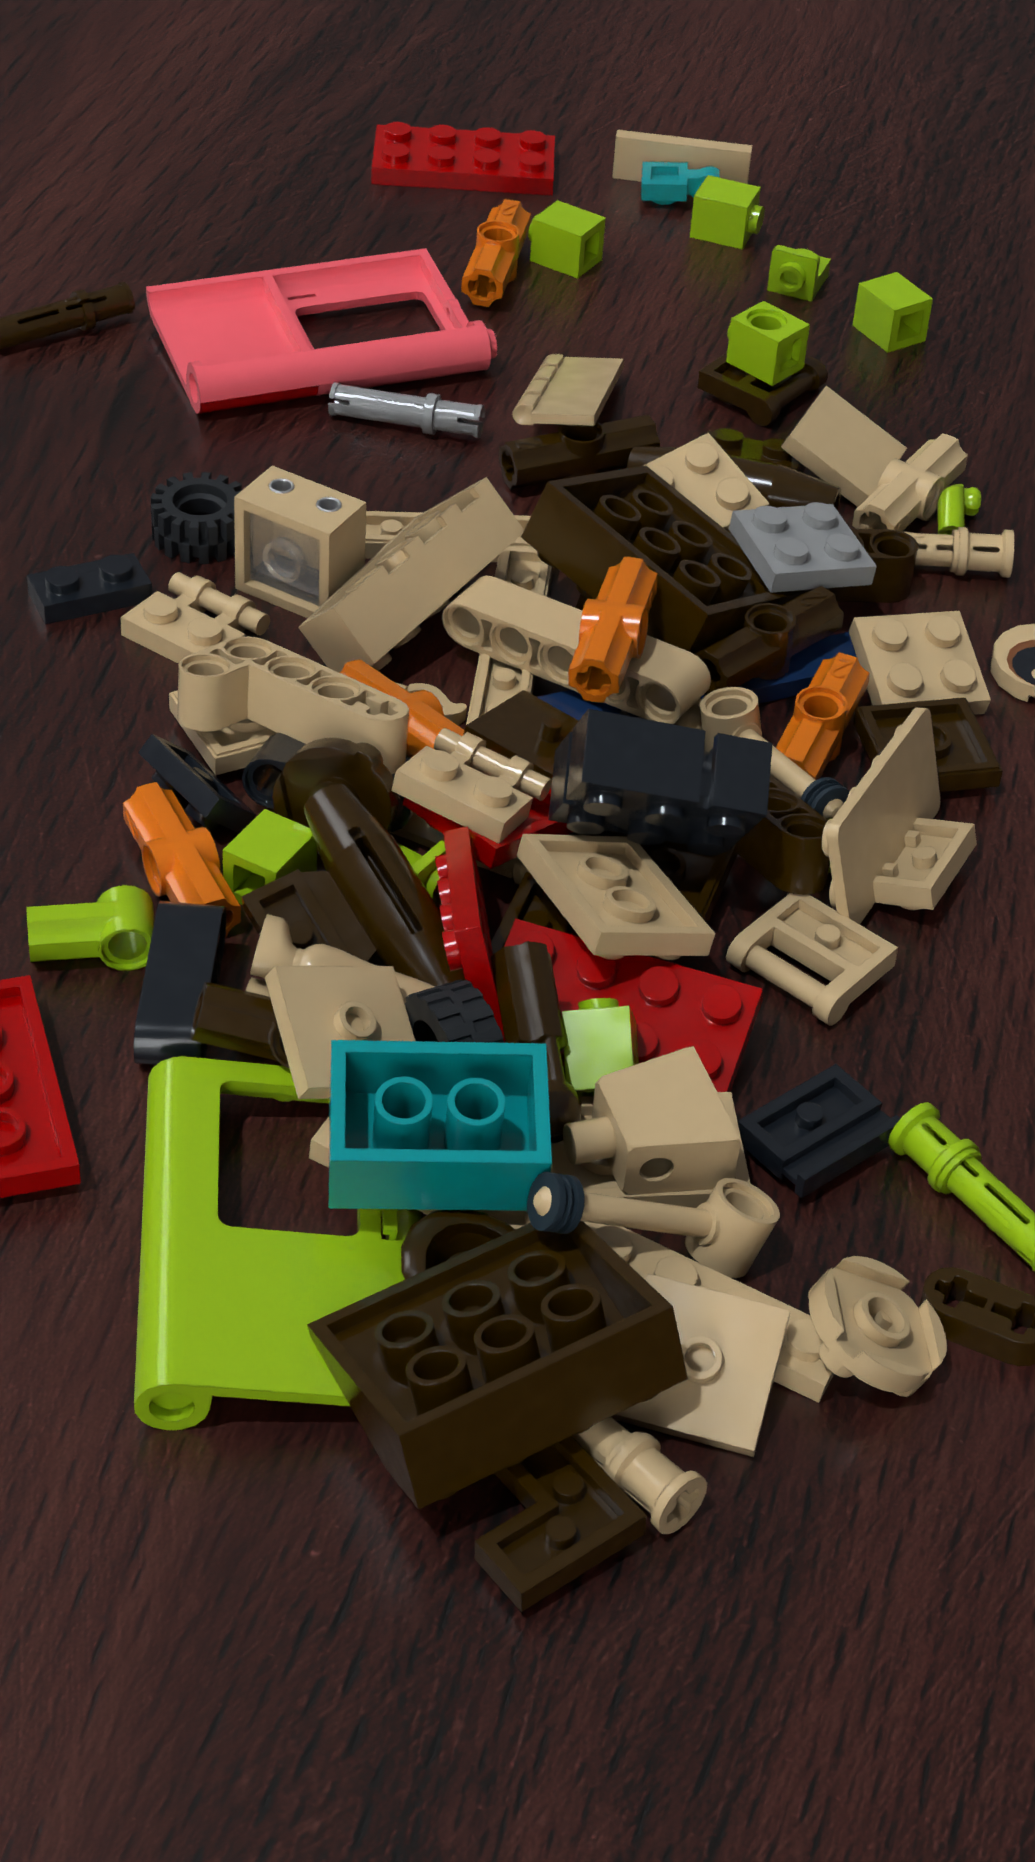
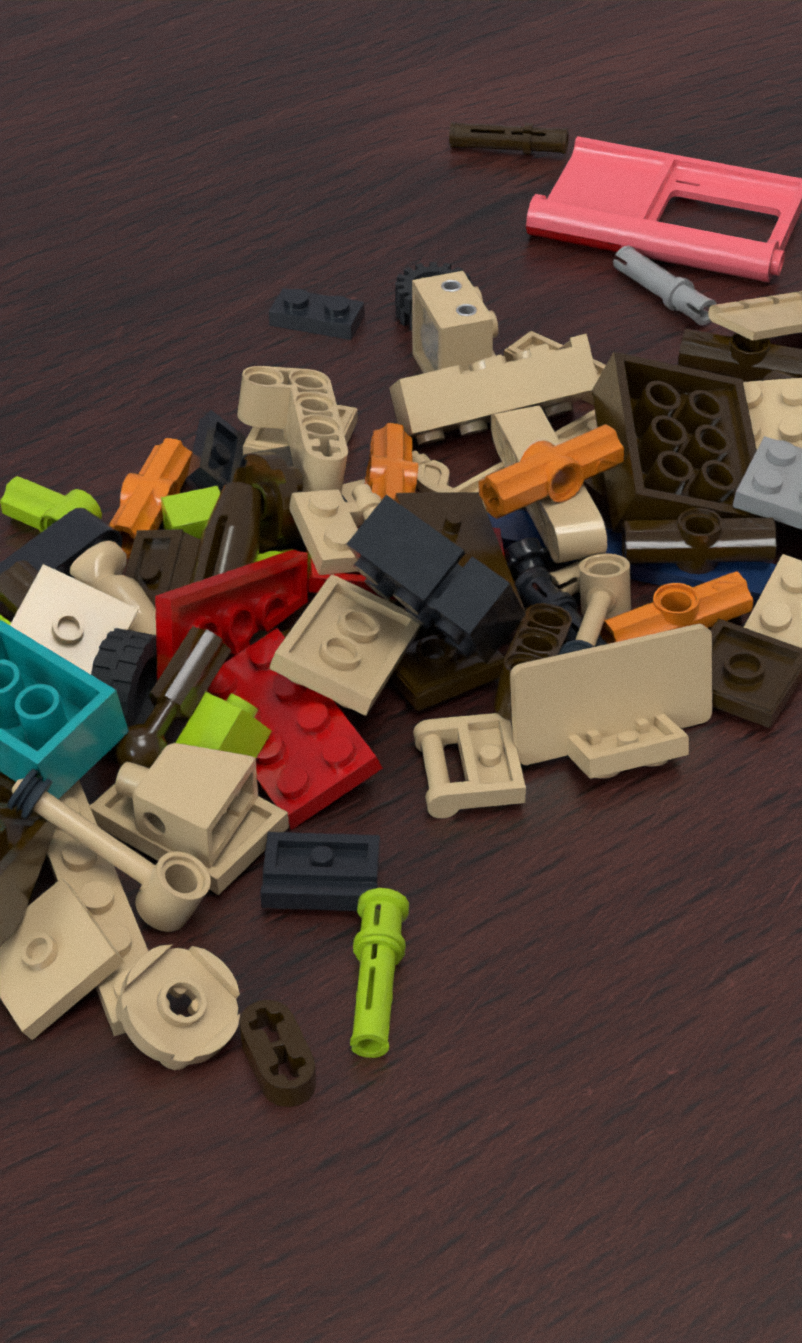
camera: 45 degrees right, 0 degrees up
tan plate [121,572,270,664] -> none

